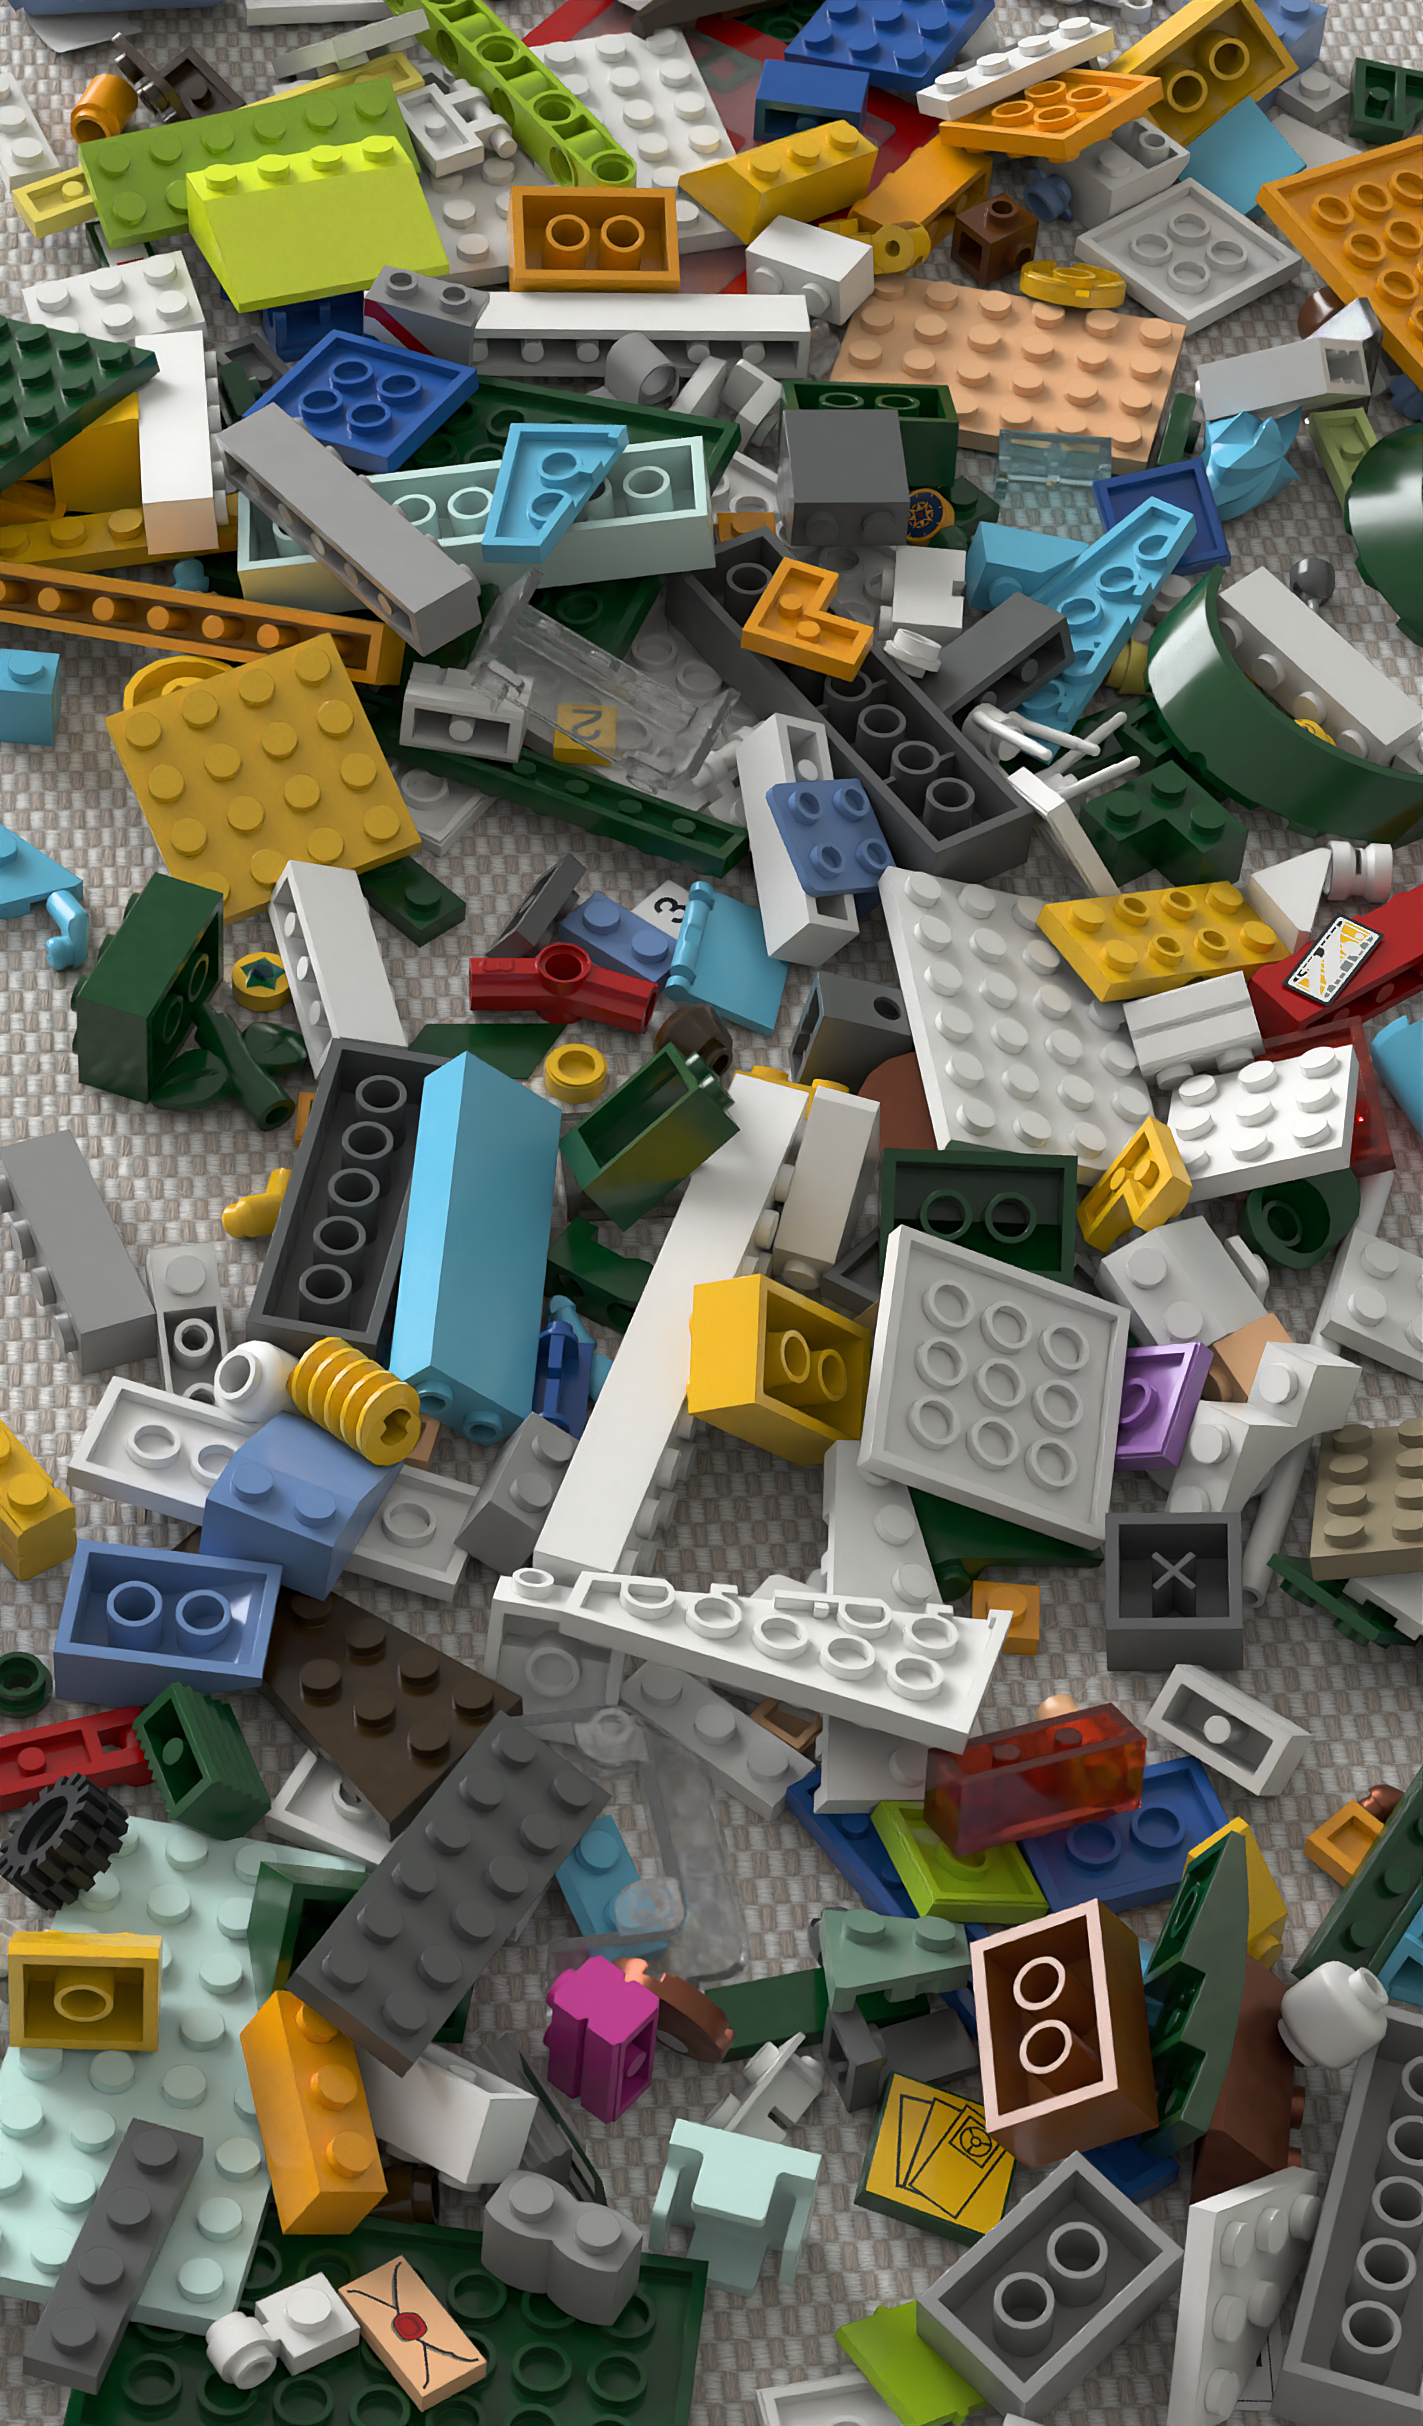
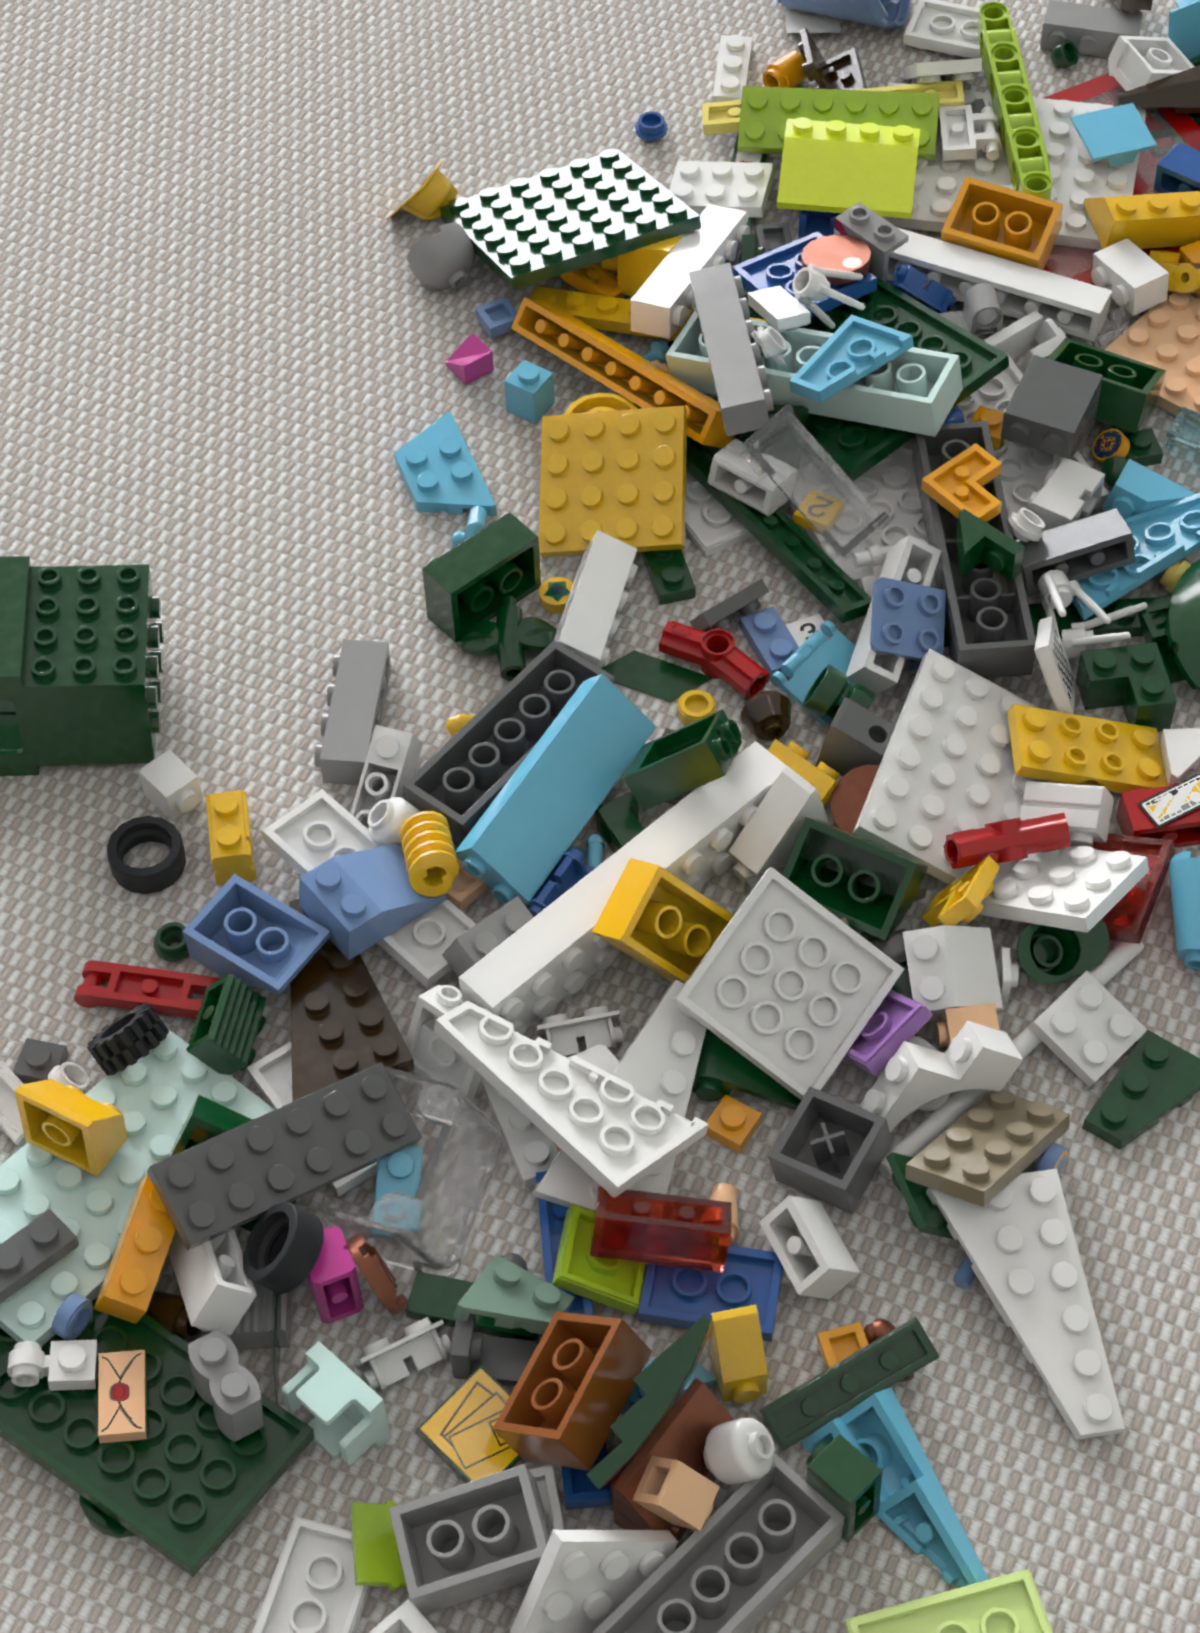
camera: 35 degrees right, 5 degrees up
none -> medium blue tile [52,1293,93,1340]
none -> black tyre [243,1201,324,1294]
none -> white hinge [535,1006,624,1057]
none -> light nougat brick [632,1456,720,1531]
none -> white tile [748,286,811,331]
none -> white plate [751,325,787,366]
none -> white plant [792,263,865,329]
none -> tile [801,235,871,285]
none -> dark green wheel [802,664,875,725]
none -> blue hinge [886,264,956,313]
none -> red piece [943,812,1071,869]
none -> dark green slope [956,509,1025,581]
none -> medium azure piece [1070,103,1157,168]

